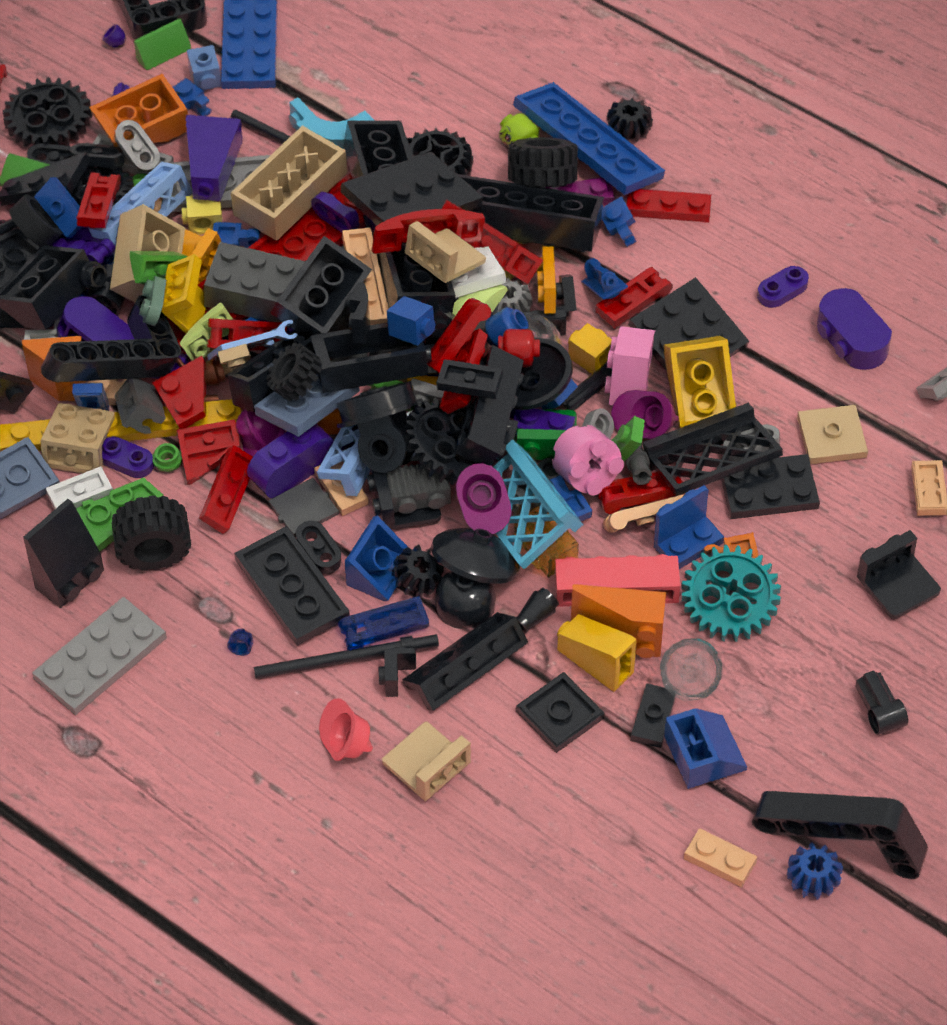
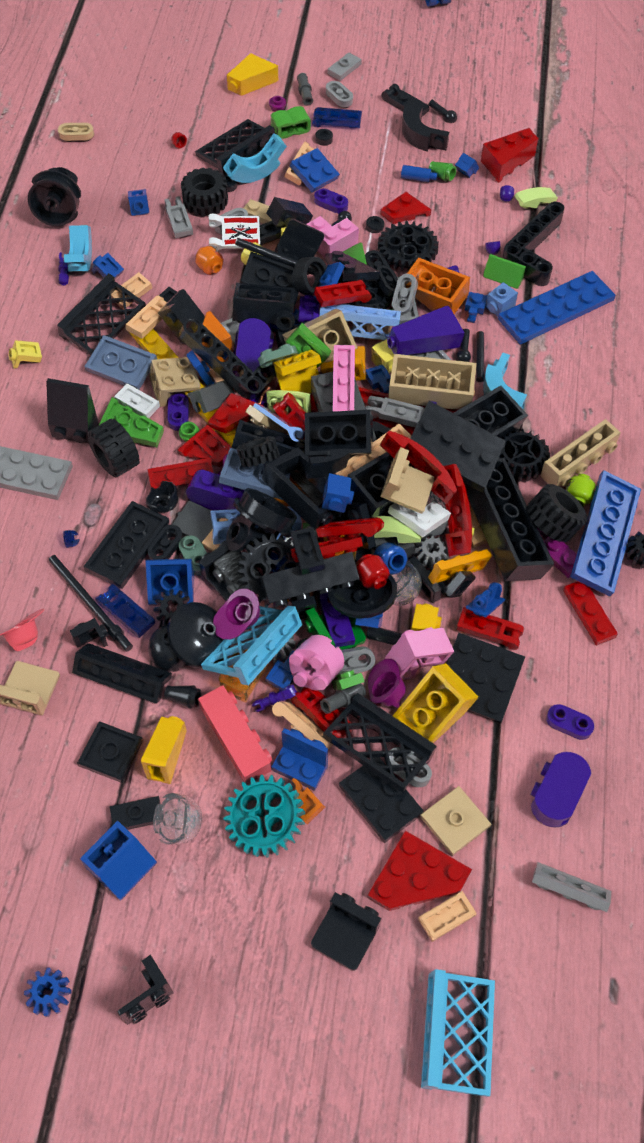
camera: 60 degrees right, 5 degrees up
orange slope [571,584,666,658] -> none
blue plate [602,196,637,247] -> none
light nougat plate [684,828,757,888] -> none
black beam [752,791,928,879] -> none
black piece [855,671,908,735] -> none
none -> black bracket [117,955,174,1025]
none -> black hair [146,481,178,514]
none -> sand green plate [179,535,207,576]
none -> dark purple piece [252,684,297,712]
none -> bright pink plate [333,345,355,411]
none -> light grey hinge [365,396,425,427]
none -> red plate [367,830,472,911]
none -> black bar [455,329,471,362]
none -> tan brick [540,419,621,487]

